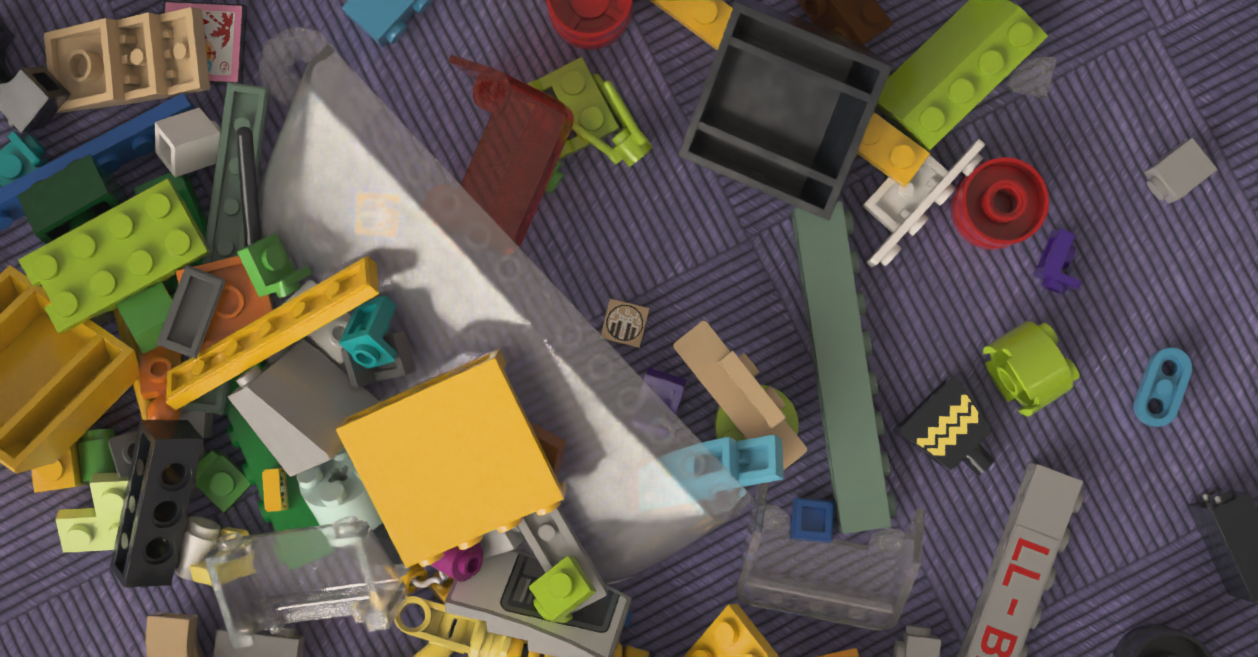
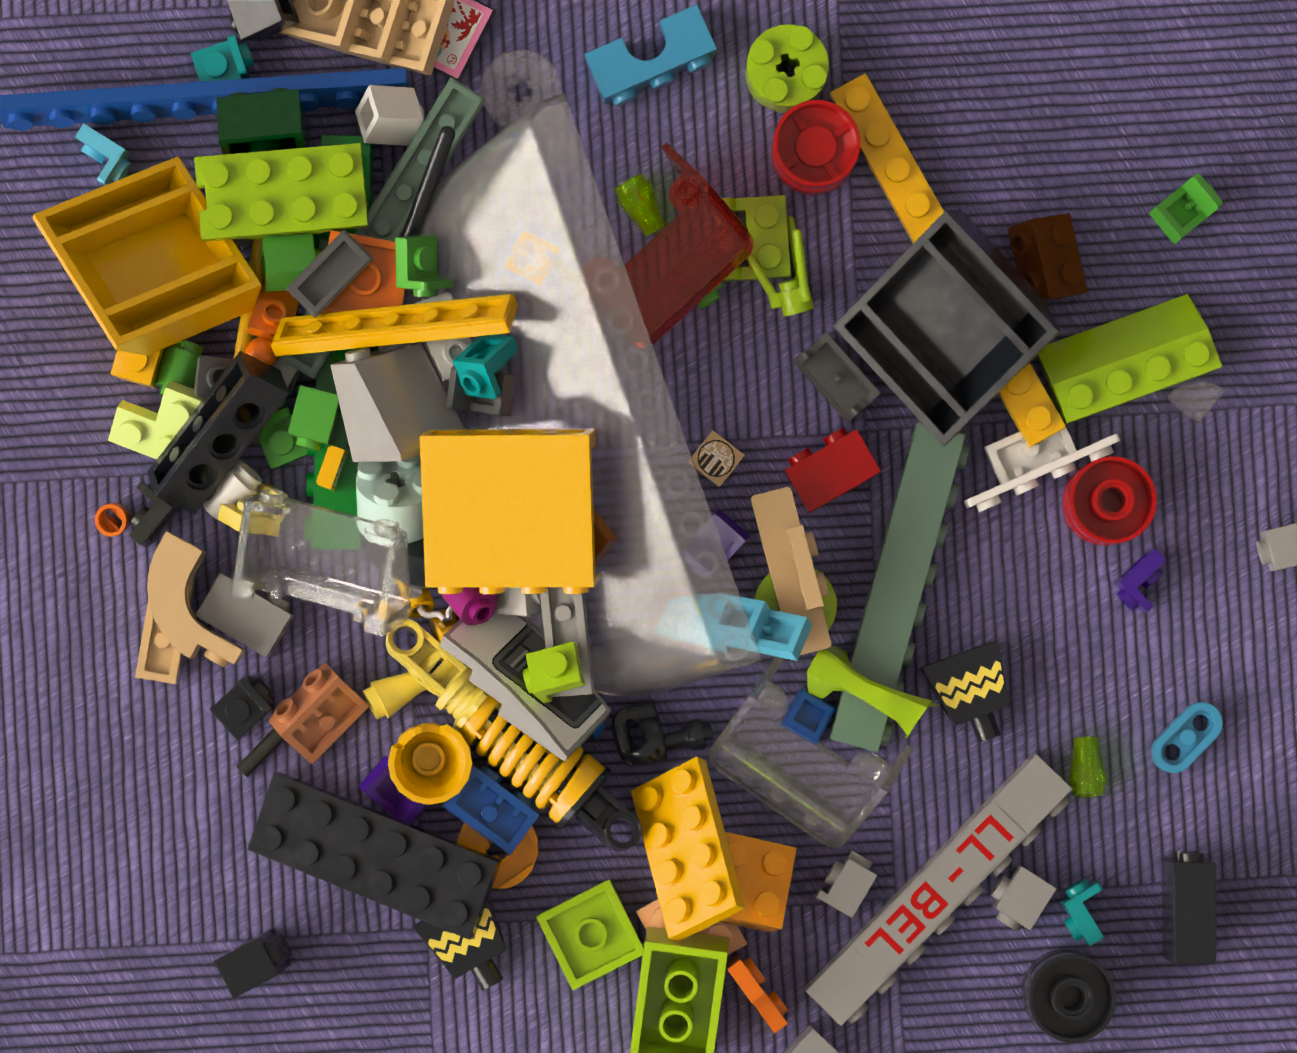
camera: 25 degrees right, 0 degrees up
lime brick [983,321,1079,417] -> none
none -> orange hinge [95,502,130,537]
none -> pearl dark grey bracket [129,482,178,547]
none -> bright green brick [288,385,341,451]
none -> black piece [612,701,714,767]
none -> clear neon green cone [613,172,666,236]
none -> red brick [784,427,881,514]
none -> dark grey hinge [794,332,881,423]
none -> lime animal [807,645,940,739]
none -> light grey brick [991,864,1057,932]
none -> teal bracket [1060,878,1104,946]
none -> clear neon green cone [1068,736,1109,798]

